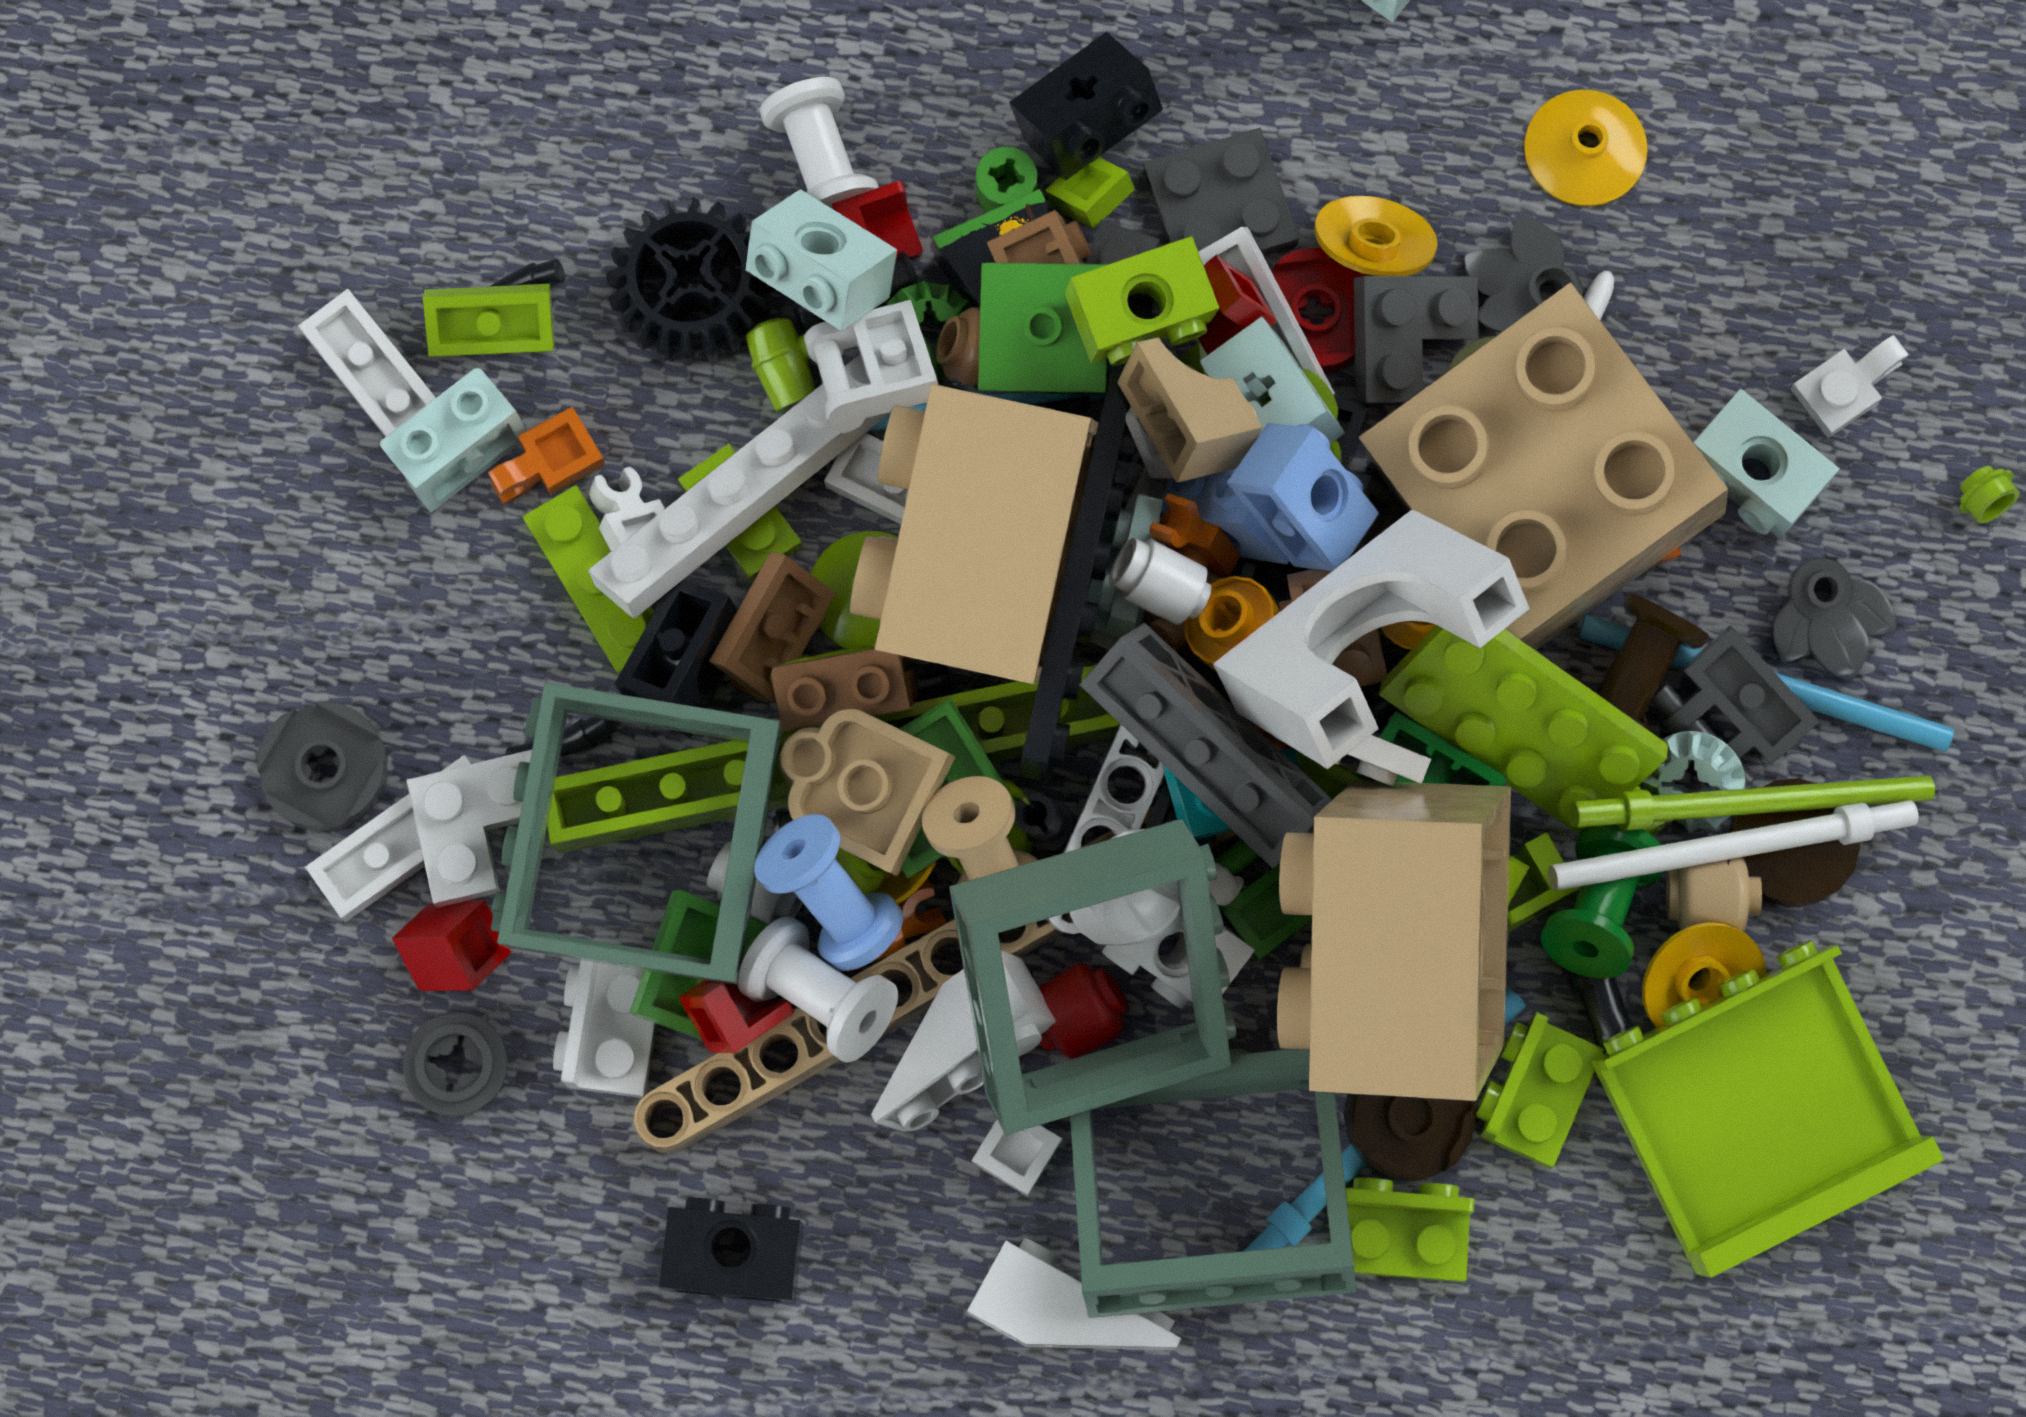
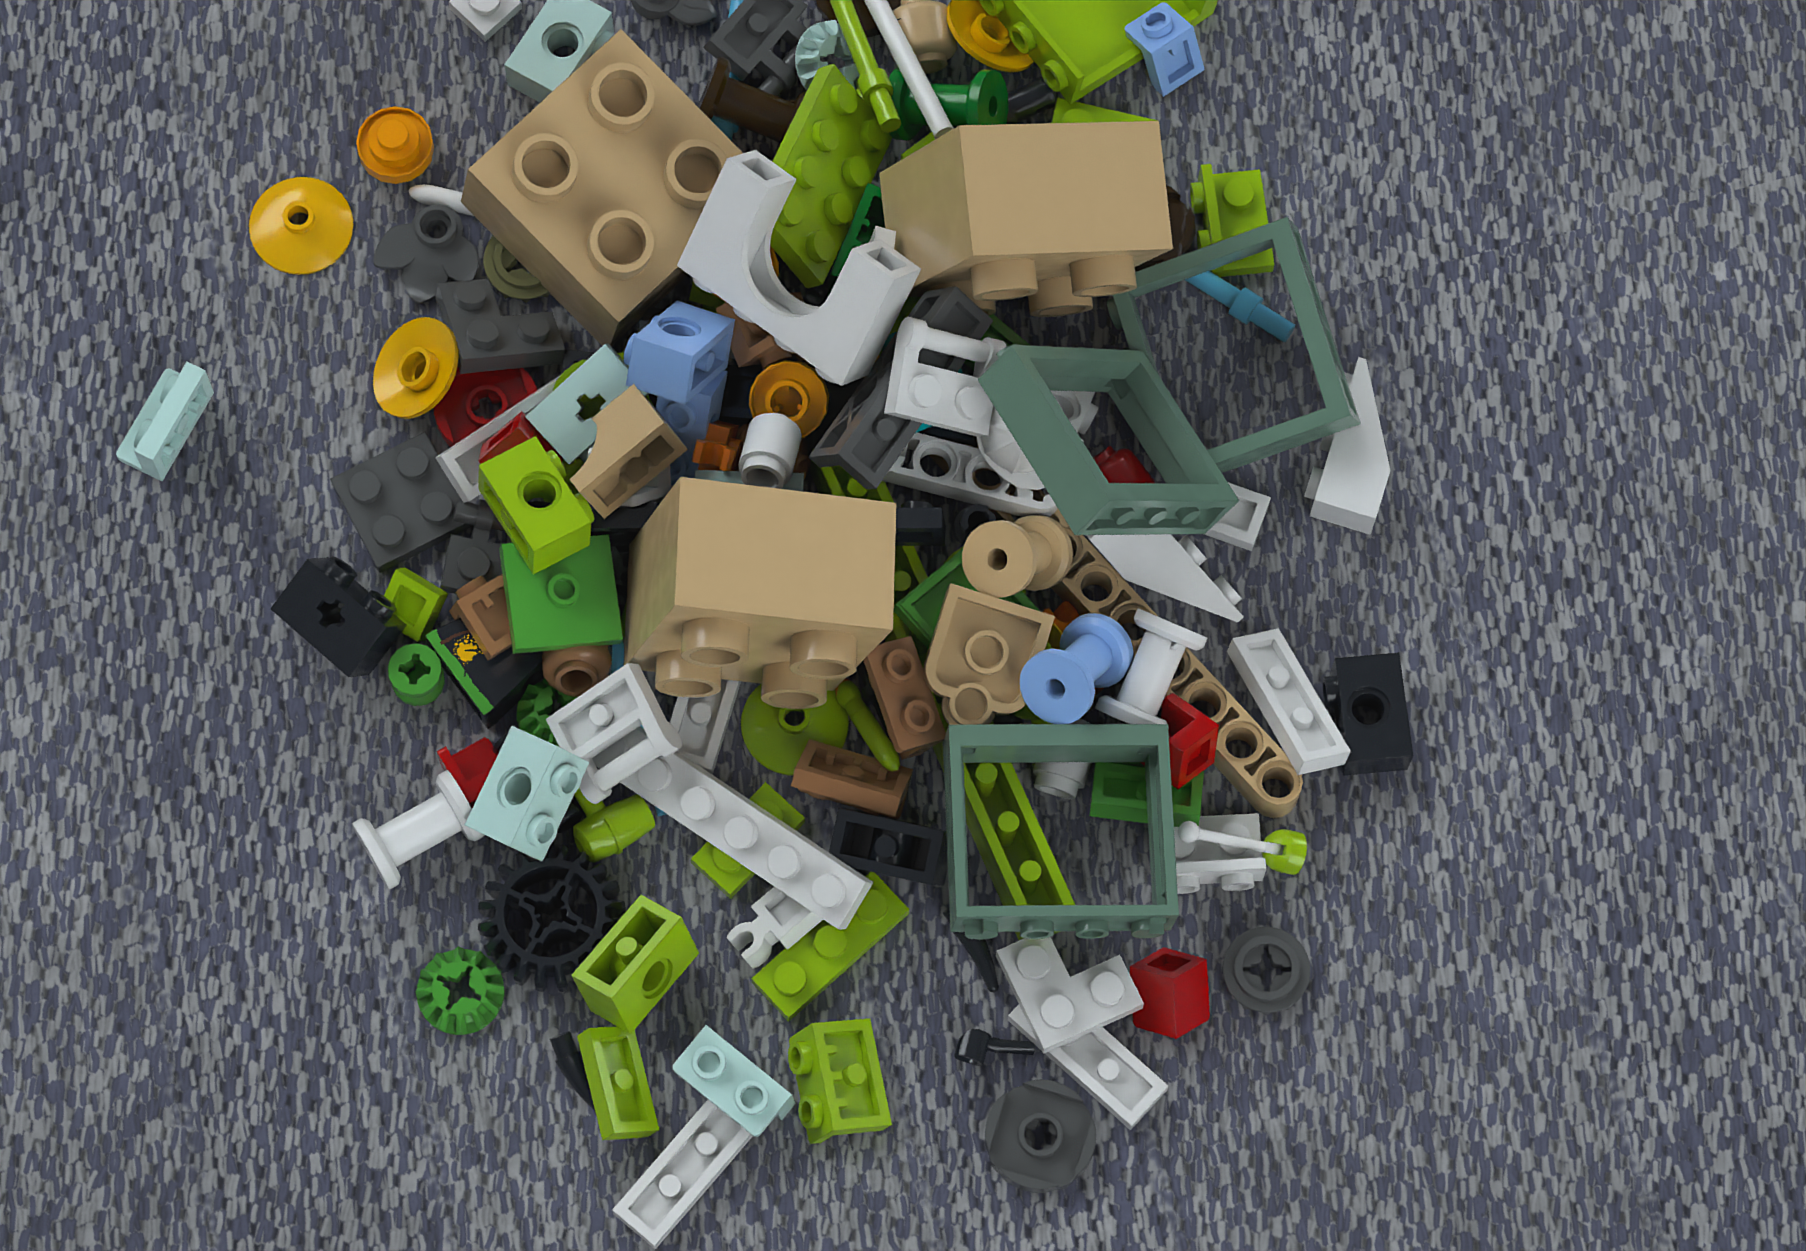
camera: 105 degrees left, 5 degrees down
orange plate [488,406,605,505] -> none
none -> light orange plate [356,106,434,184]
none -> bright green gear [415,946,505,1035]
none -> lime brick [571,895,699,1034]
none -> lime bracket [788,1018,892,1144]
none -> white plate [884,316,1007,437]
none -> black hand [954,1029,1035,1066]
none -> light blue bracket [1124,2,1205,97]
none -> hinge [1178,821,1307,875]
none -> white plate [1227,628,1351,775]

